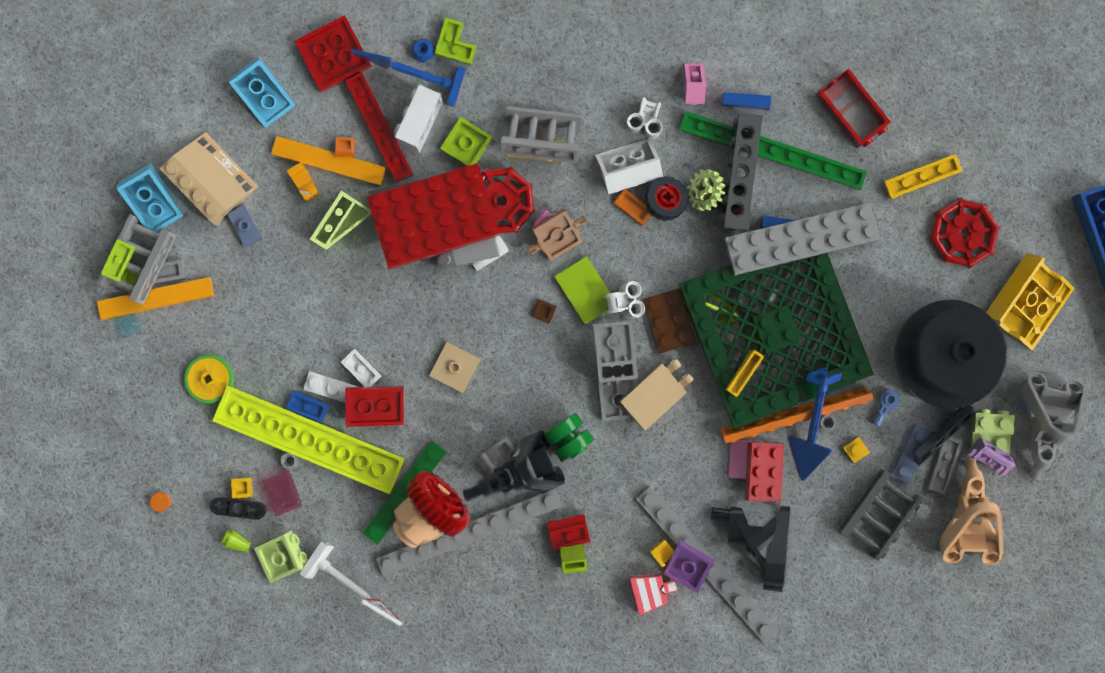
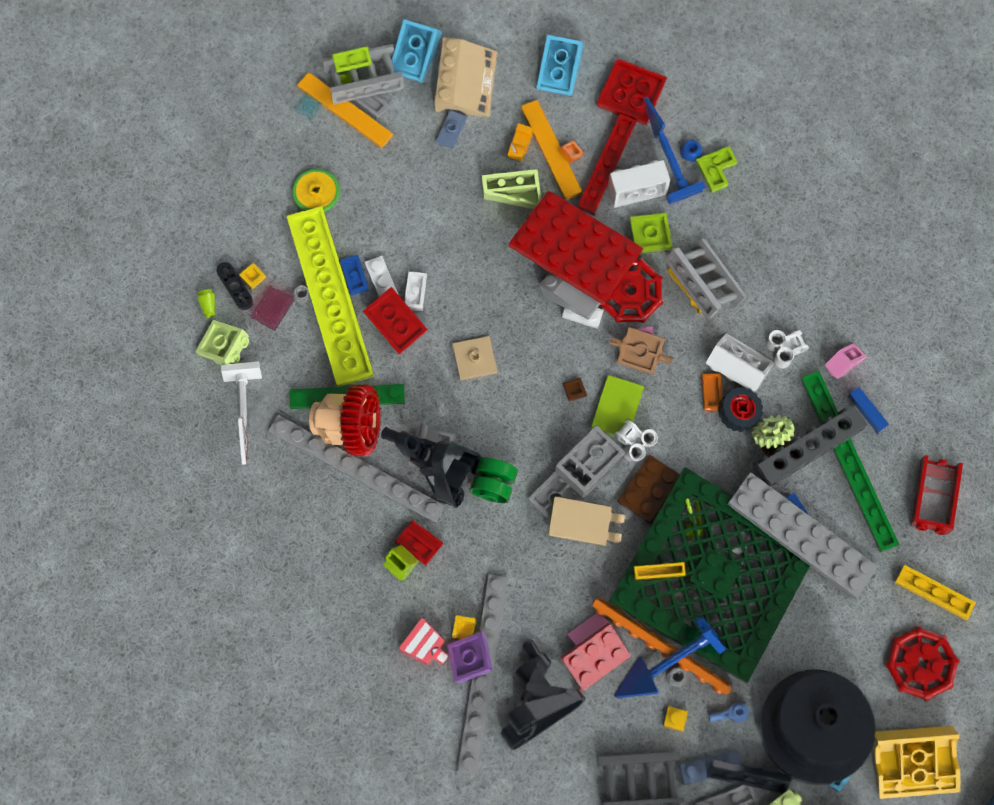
camera: 50 degrees right, 15 degrees down
orange tile [150,492,171,512] -> none

